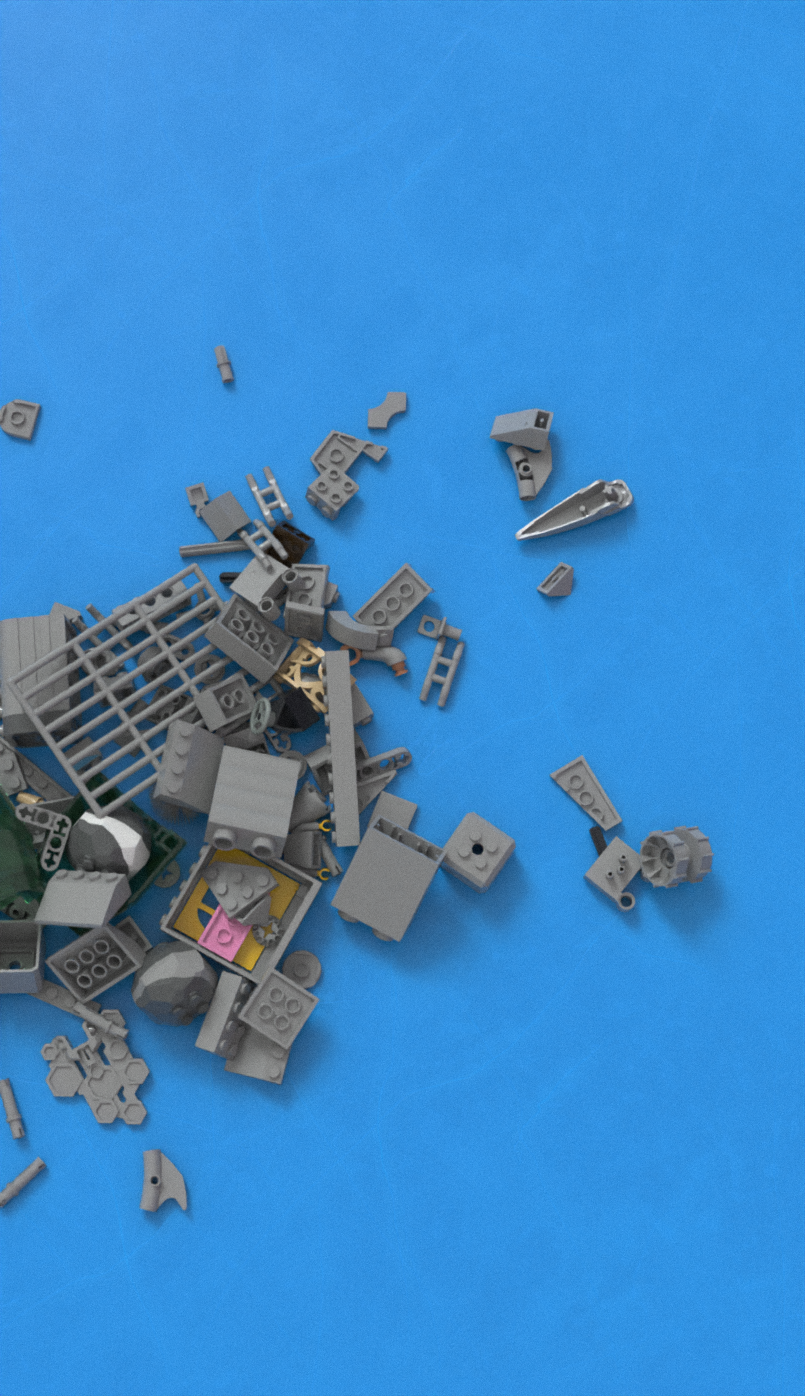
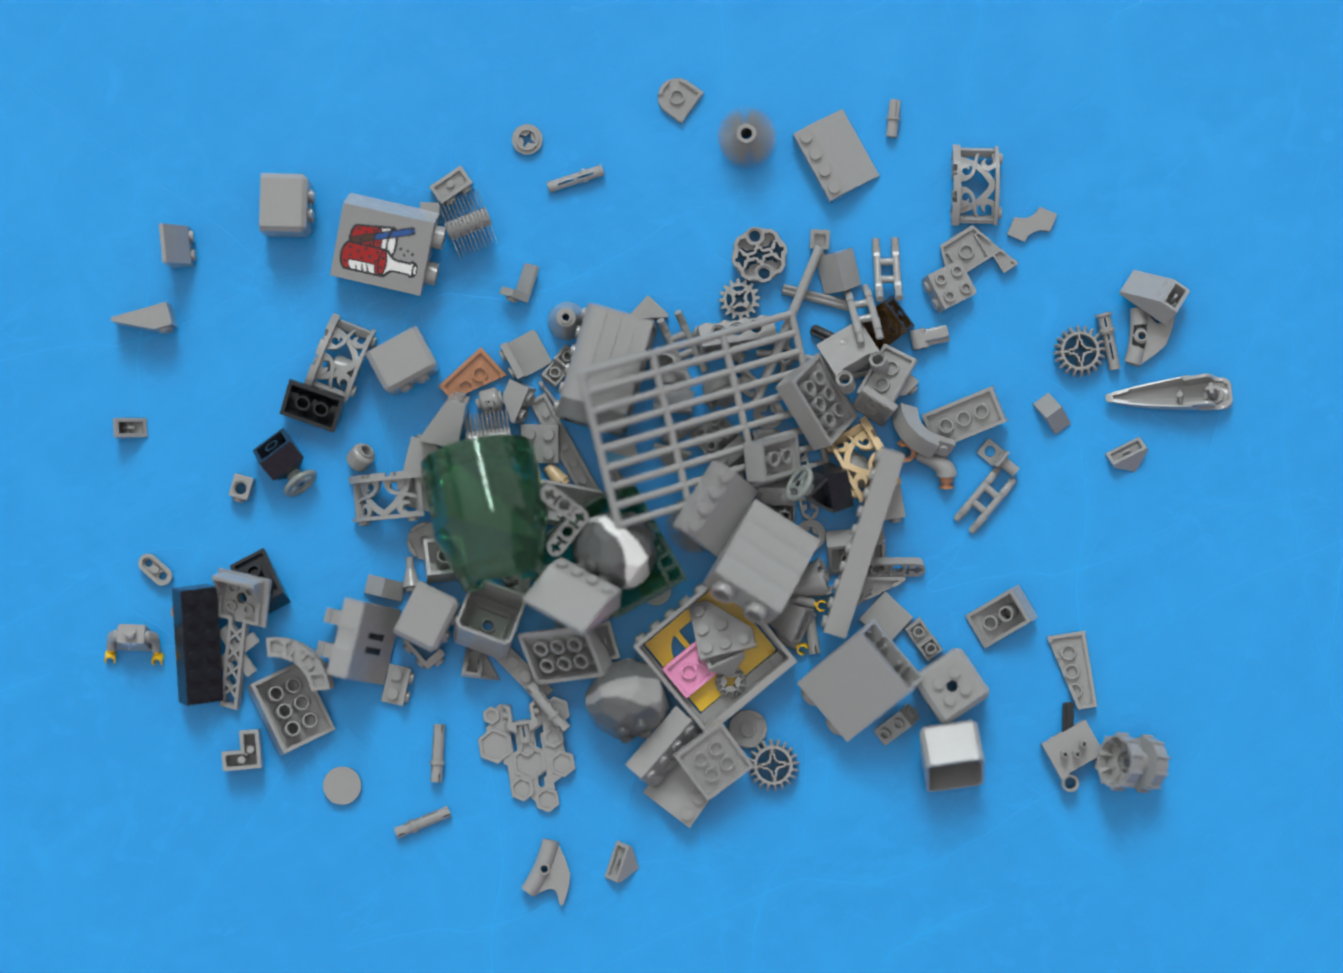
camera: 25 degrees right, 10 degrees up
none -> light grey slope [461,647,501,680]
none -> light grey slope [605,841,639,883]
none -> light grey piece [718,106,776,168]
none -> light grey gear [719,278,760,320]
none -> light grey connector [731,227,788,284]
none -> light grey gear [749,739,799,791]
none -> light grey piece [751,245,824,401]
none -> light grey slope [792,109,880,203]
none -> light grey bracket [874,703,920,745]
none -> light grey slope [904,617,943,661]
none -> light grey piece [909,325,949,350]
none -> light grey plate [920,720,984,792]
none -> light grey fence [950,144,1003,225]
none -> light grey slope [965,584,1038,649]
none -> light grey slope [1033,393,1071,435]
none -> light grey gear [1053,325,1106,377]
none -> light grey pin [1095,311,1121,371]

